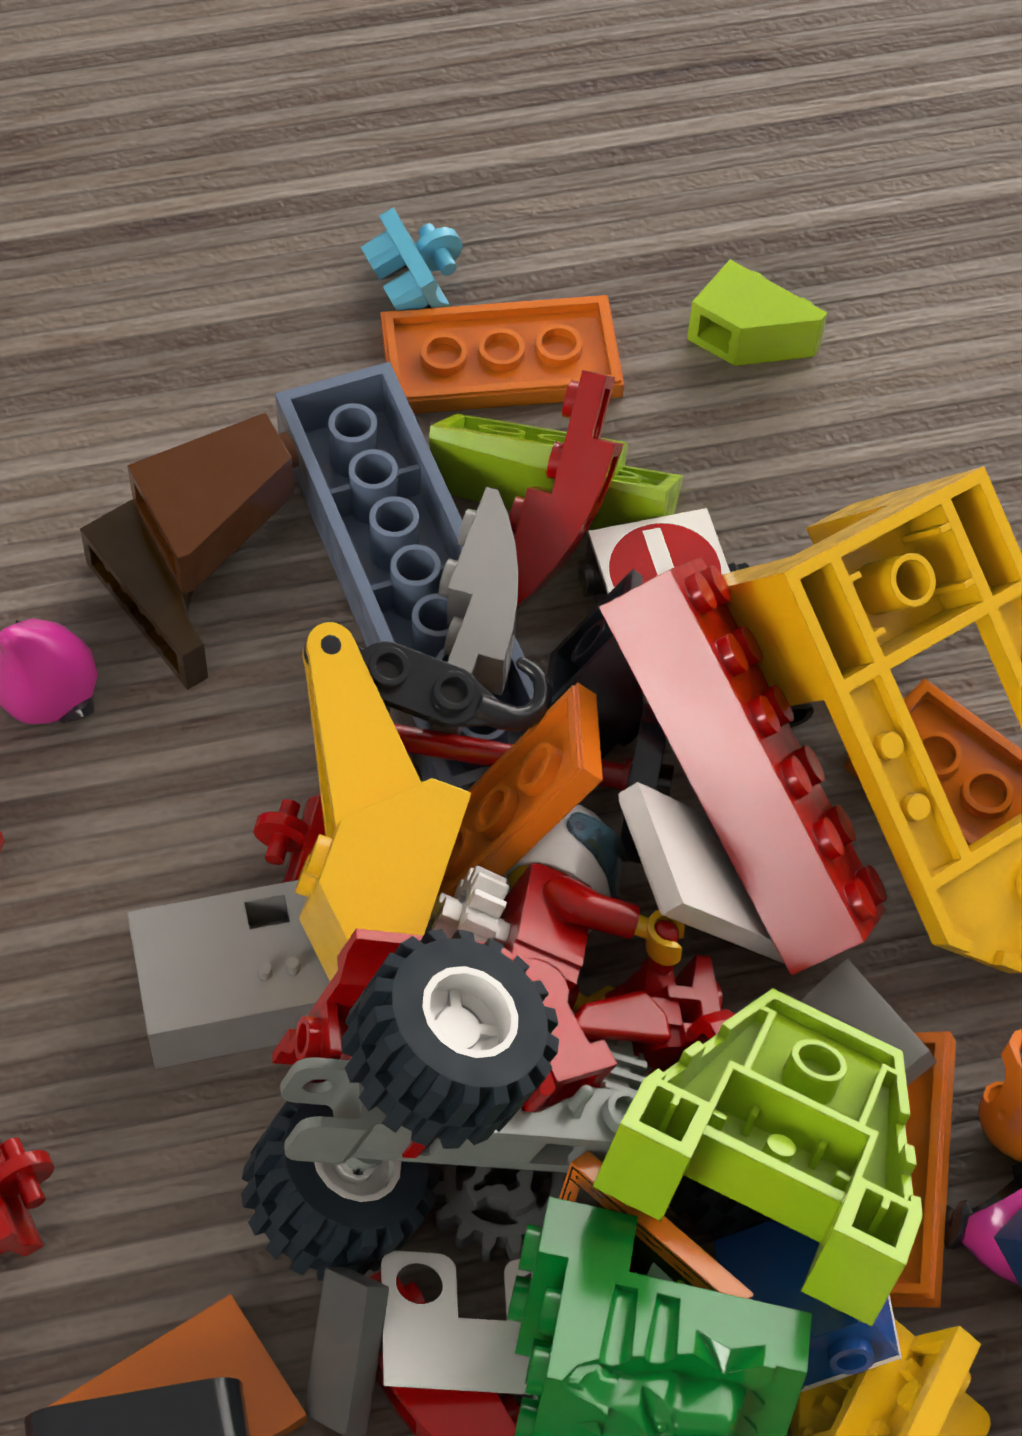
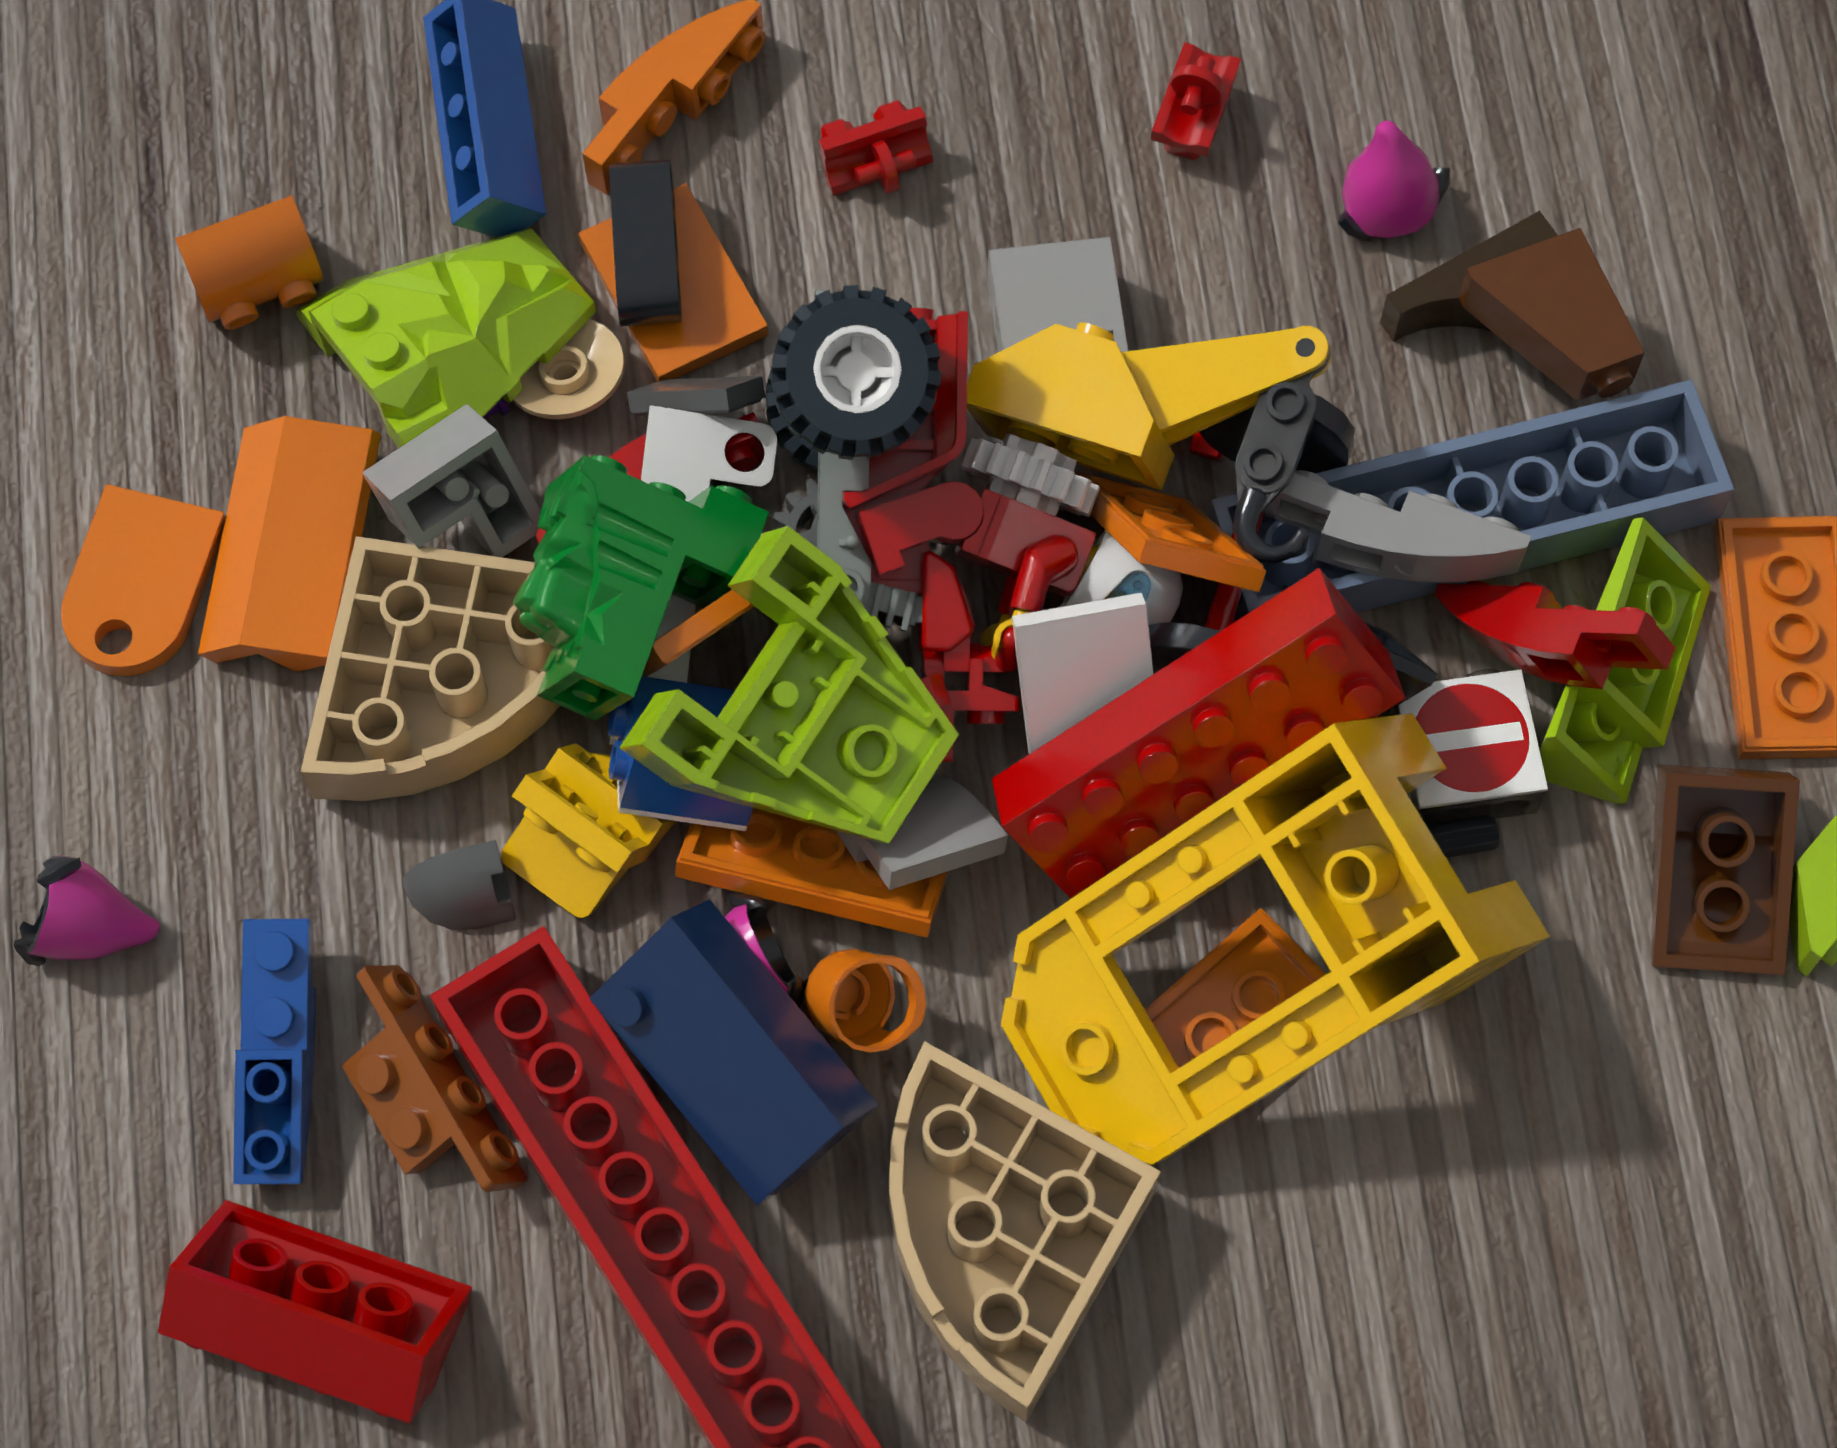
camera: 100 degrees right, 10 degrees up
none -> reddish brown slope [1651,764,1800,975]

